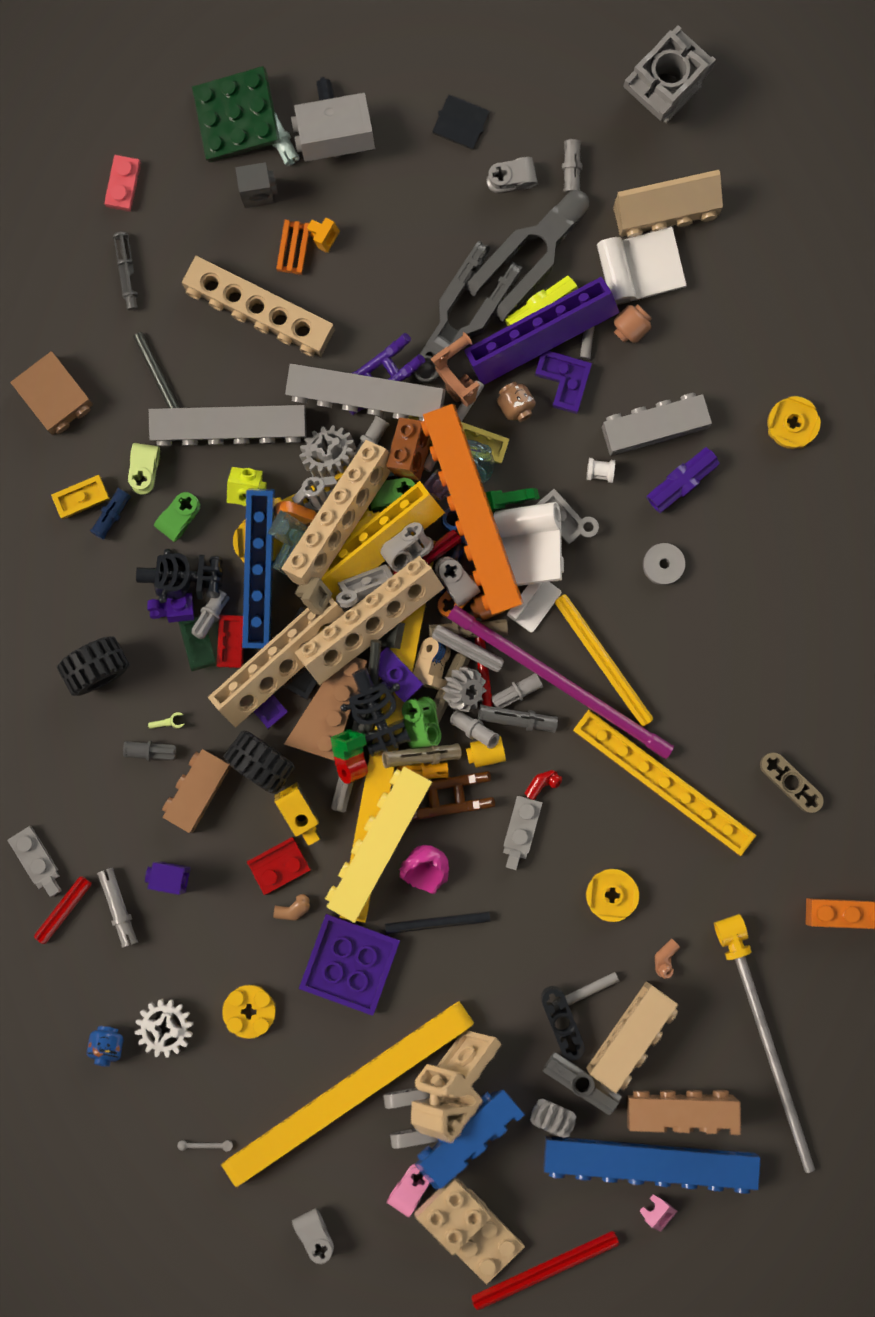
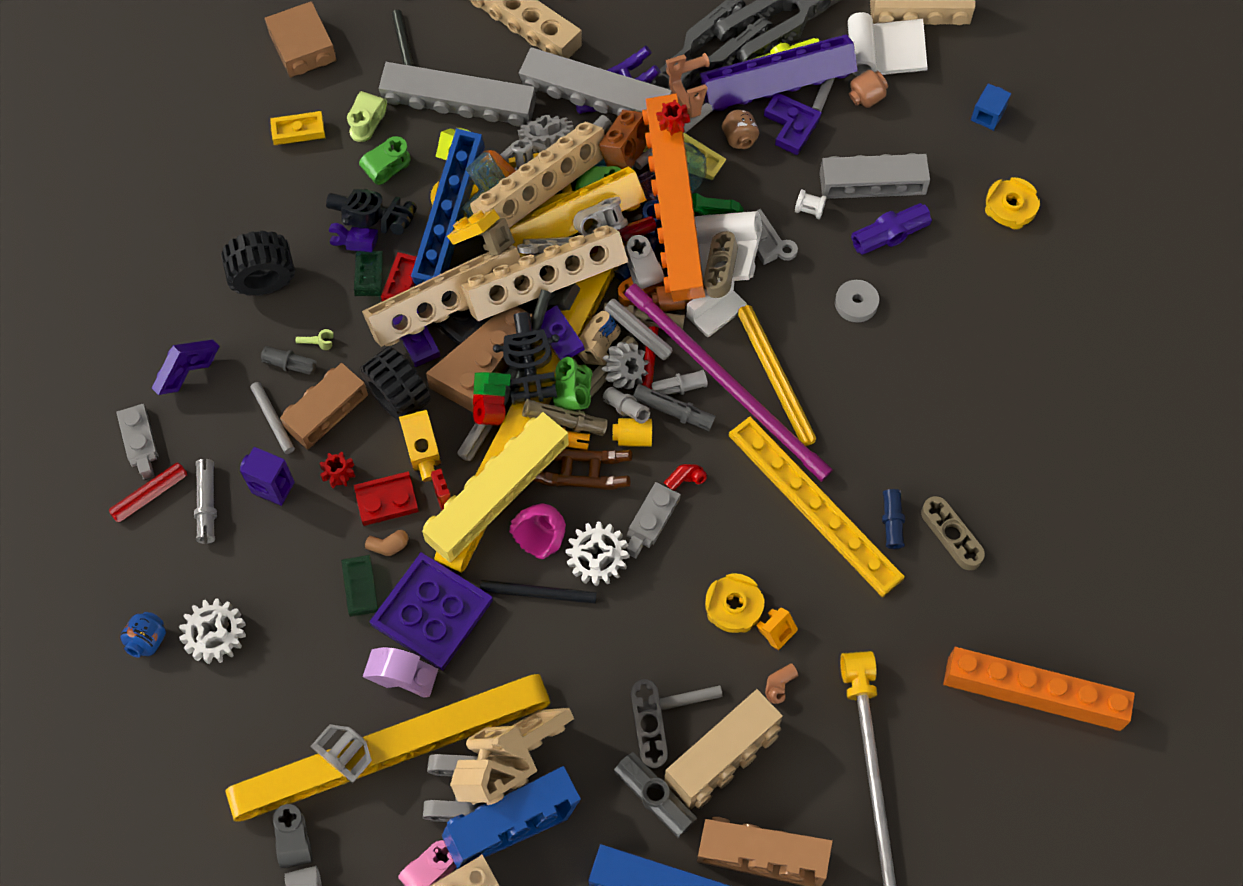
camera: 10 degrees right, 20 degrees down
dark blue pin [90,488,132,540] -> none
light grey hinge [177,1140,233,1151] -> none
light grey axle [192,590,230,639] -> none
yellow plate [222,984,276,1039] -> none
light grey gear [530,1099,576,1138] -> none
none -> dark purple plate [152,339,220,395]
none -> light grey bar [250,382,295,454]
none -> dark grey piece [273,804,313,869]
none -> light grey piece [310,724,372,783]
none -> red gear [319,452,355,488]
none -> clear green plate [341,555,378,617]
none -> lavender brick [363,647,438,697]
none -> red tile [431,469,451,511]
none -> yellow plate [447,209,500,245]
none -> white gear [566,522,630,586]
none -> red gear [656,100,691,136]
none -> dark tan beam [703,231,738,298]
none -> light orange tile [756,607,798,650]
none -> dark blue pin [882,489,905,549]
none -> blue brick [971,83,1011,131]

